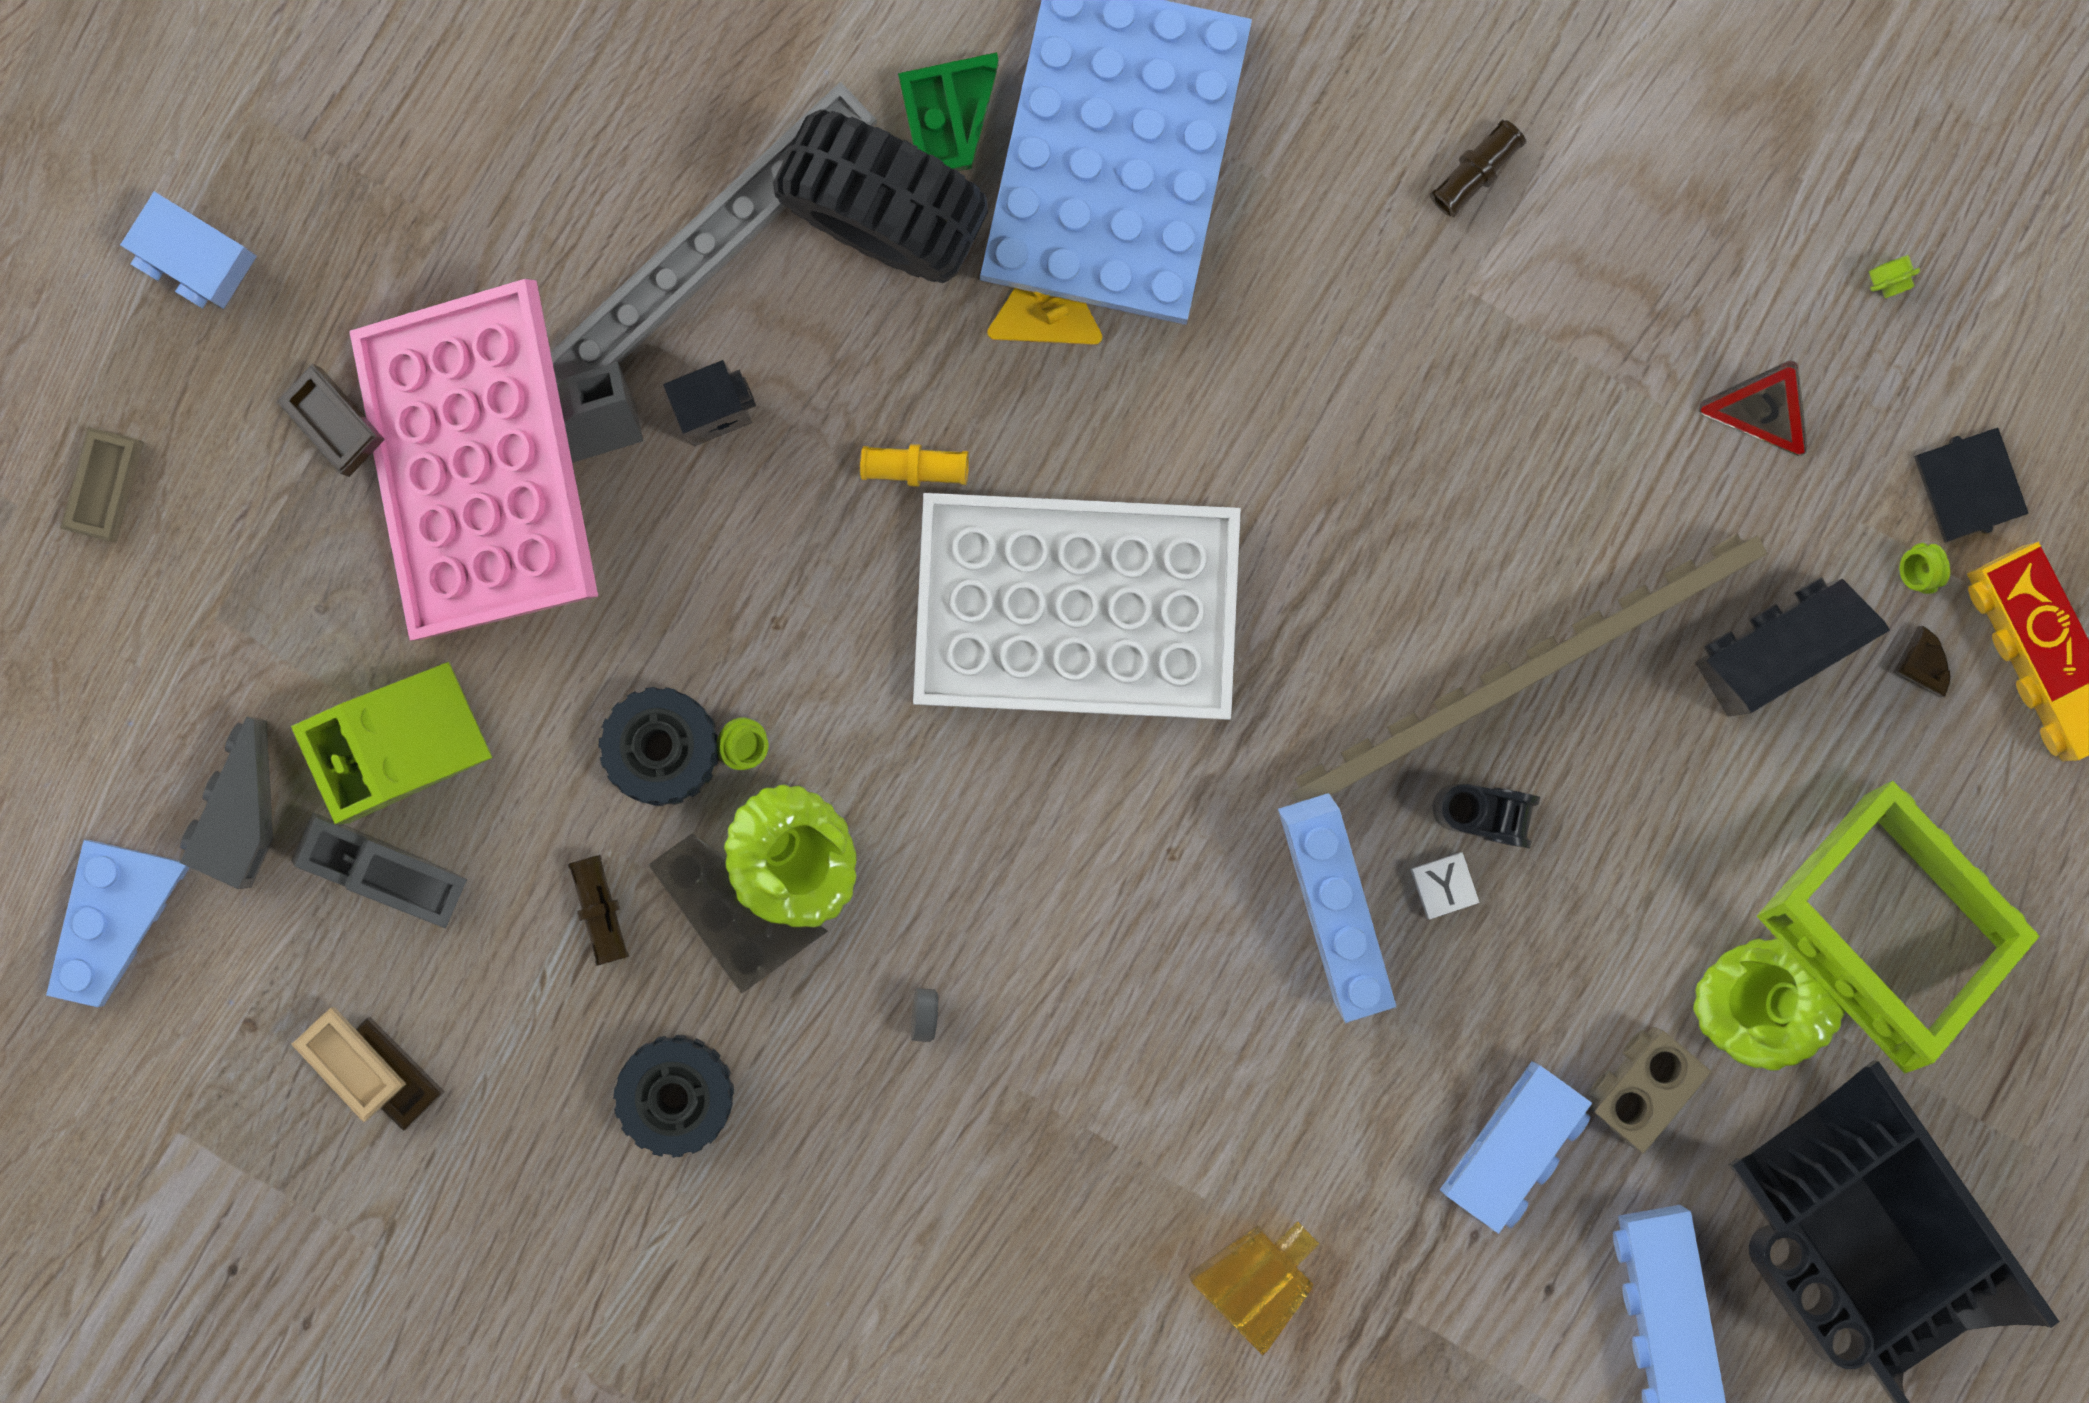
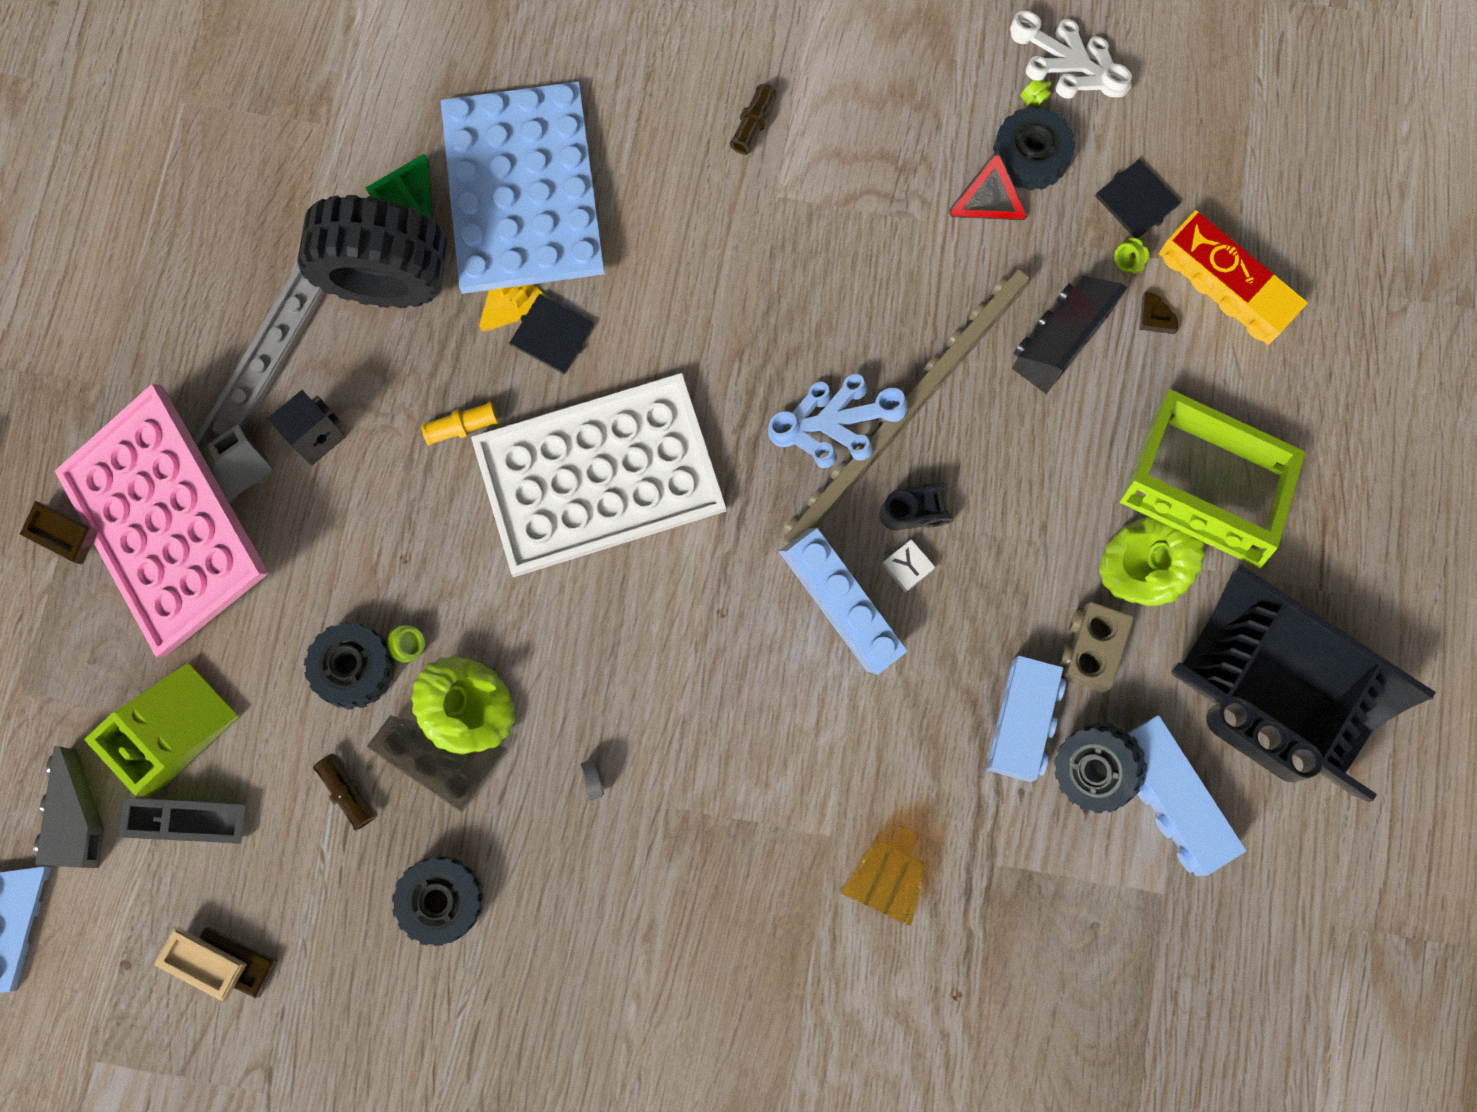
camera: 15 degrees left, 10 degrees down
none -> black piece [509,294,594,375]
none -> light blue plant [768,374,908,468]
none -> black wheel [992,107,1075,191]
none -> white plant [1010,11,1132,99]
none -> black wheel [1054,723,1147,814]

